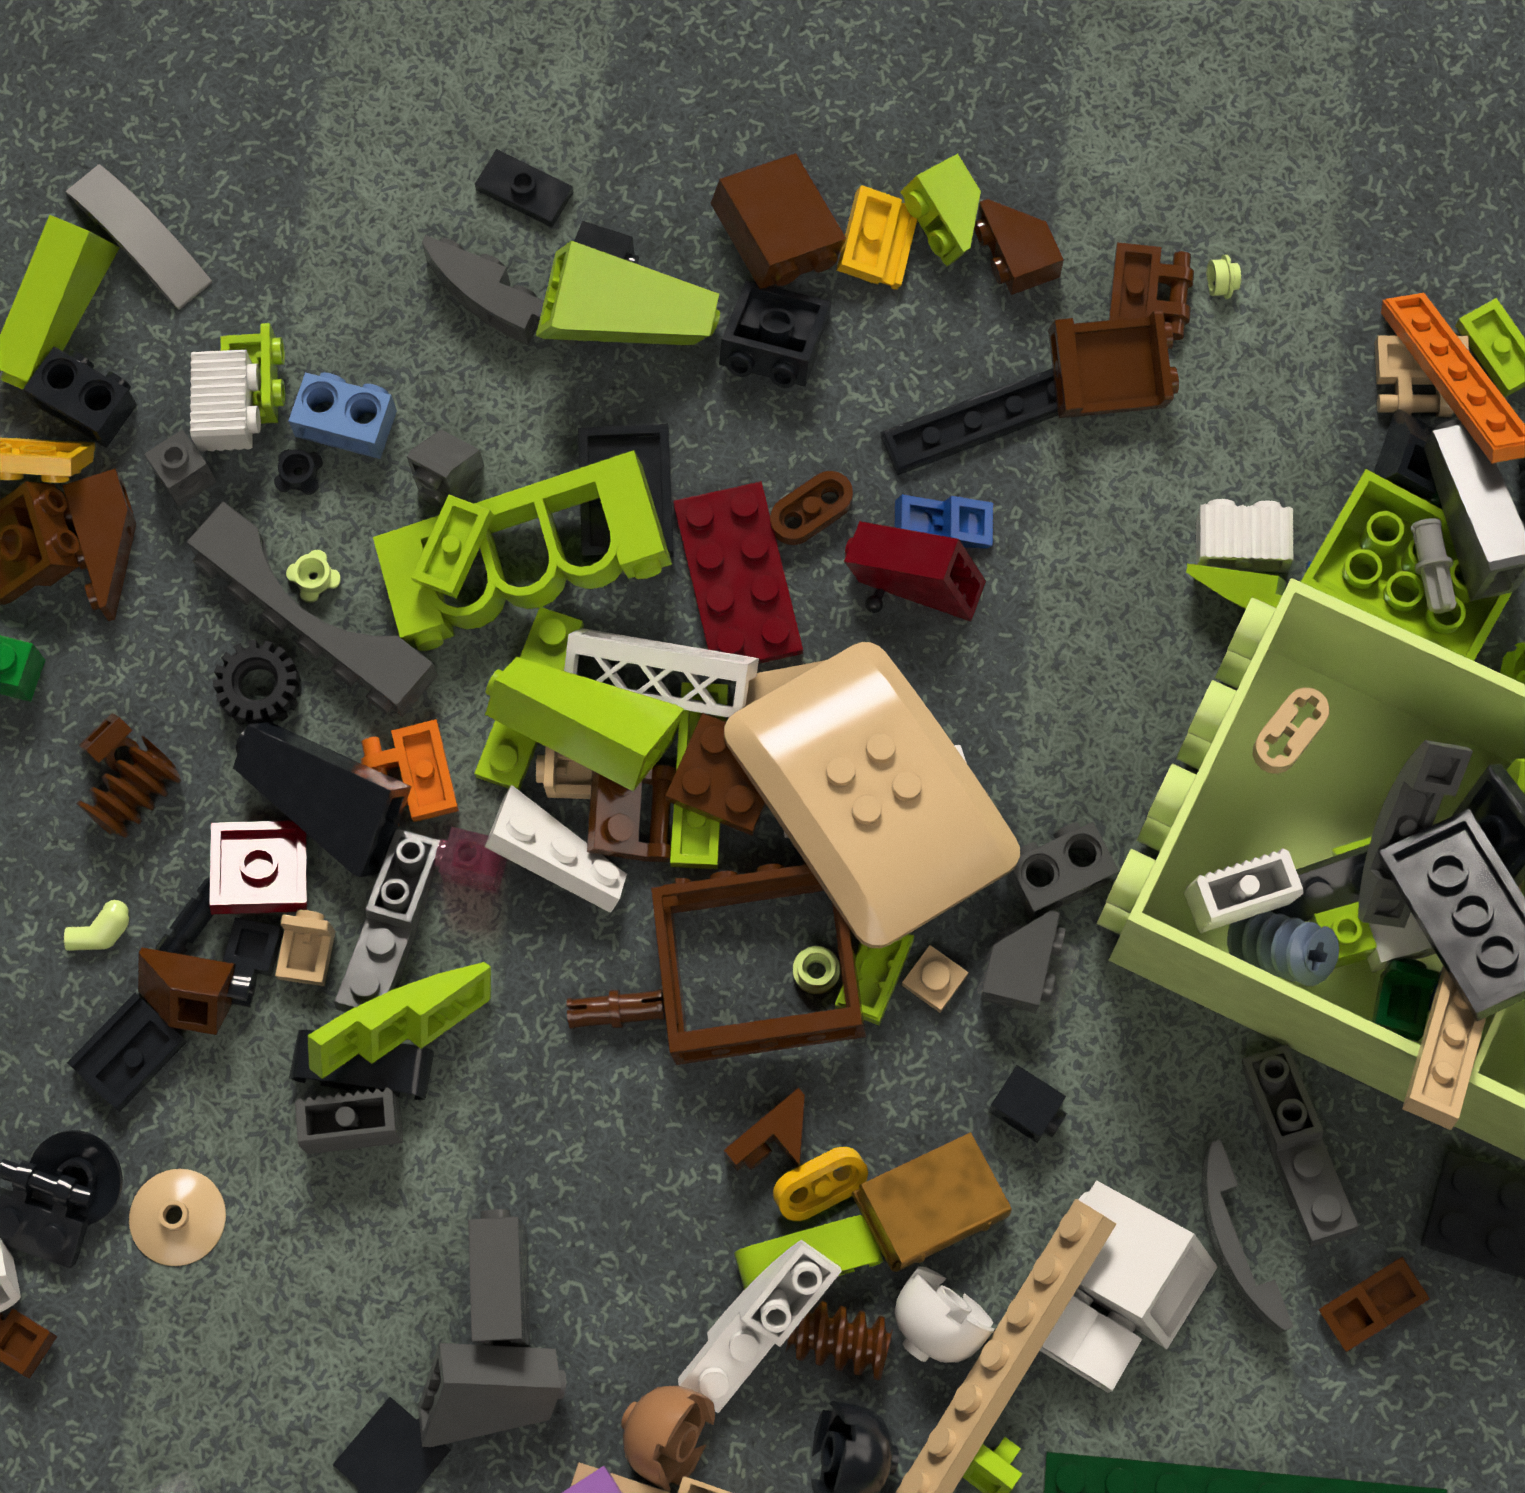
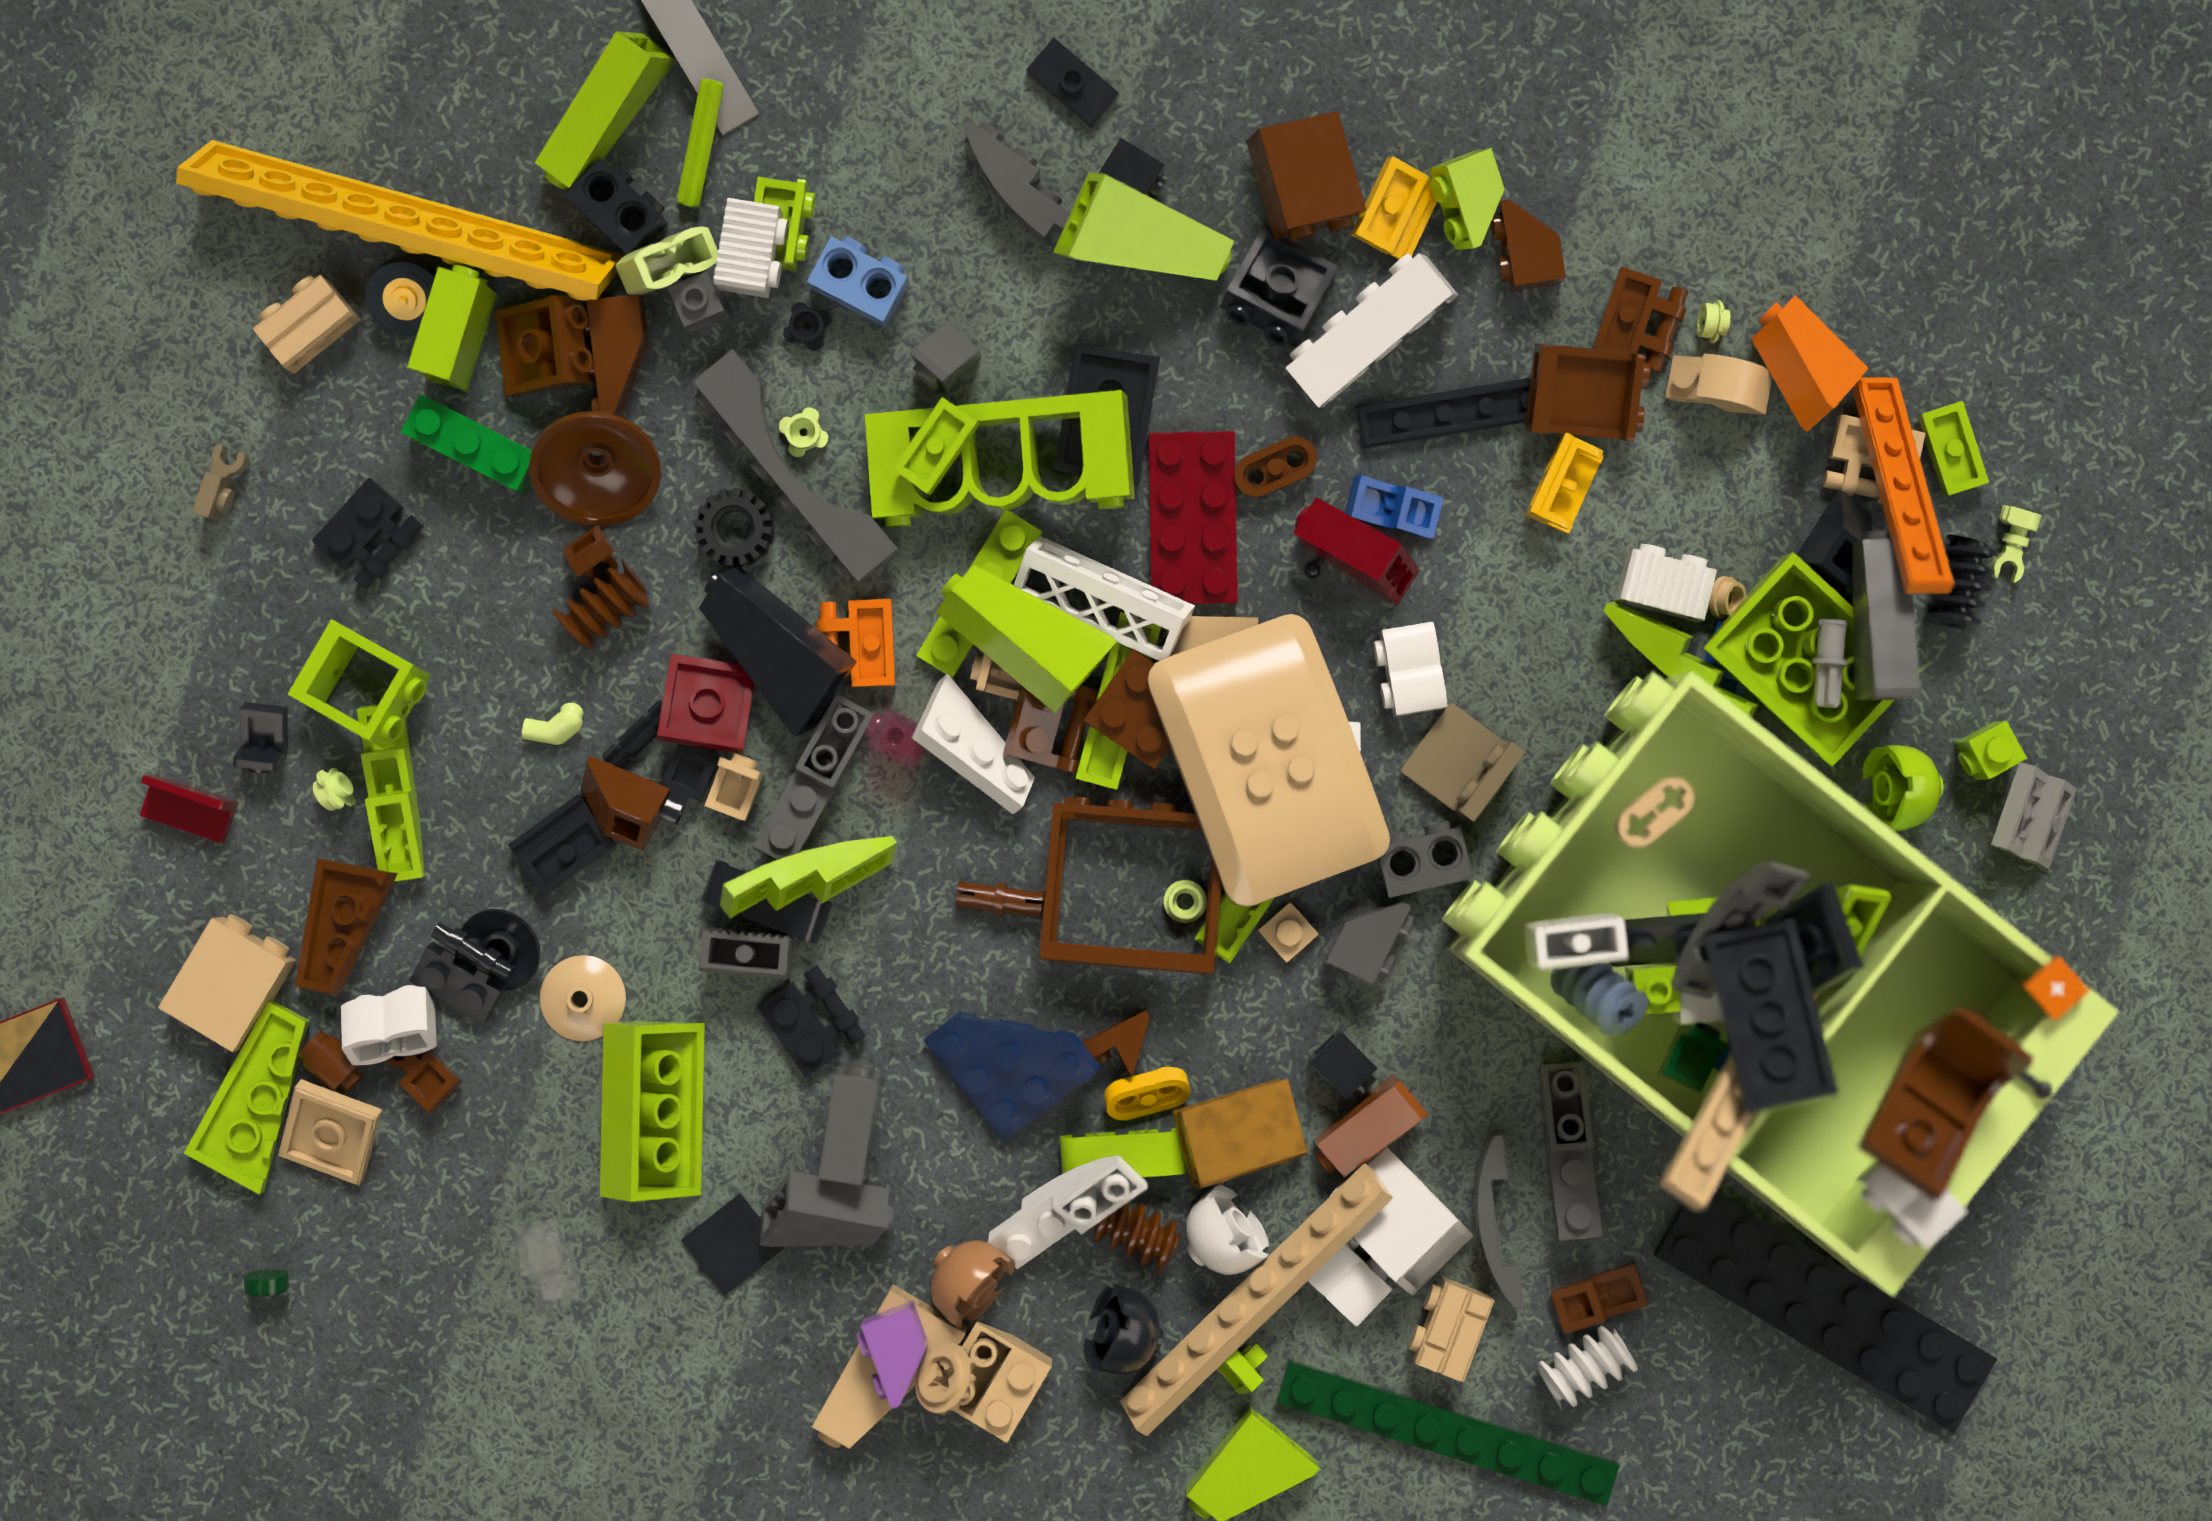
camera: 10 degrees right, 15 degrees up
none -> reddish brown dish [529,411,661,526]
none -> lime slope [600,1022,705,1202]
none -> yellowish green brick [616,227,718,295]
none -> lime axle [677,78,724,207]
none -> black plate [757,965,866,1078]
none -> dark blue plate [924,1012,1102,1142]
none -> white wedge [1286,253,1459,408]
none -> dark orange slope [1314,1074,1429,1178]
none -> white brick [1373,622,1448,717]
none -> dark tan bracket [1401,703,1526,822]
none -> tan brick [1408,1277,1495,1382]
none -> yellow hinge [1525,433,1604,534]
none -> white piece [1538,1326,1638,1410]
none -> tan brick [1665,354,1773,415]
none -> tan plate [1708,576,1746,620]
none -> orange slope [1751,295,1869,432]

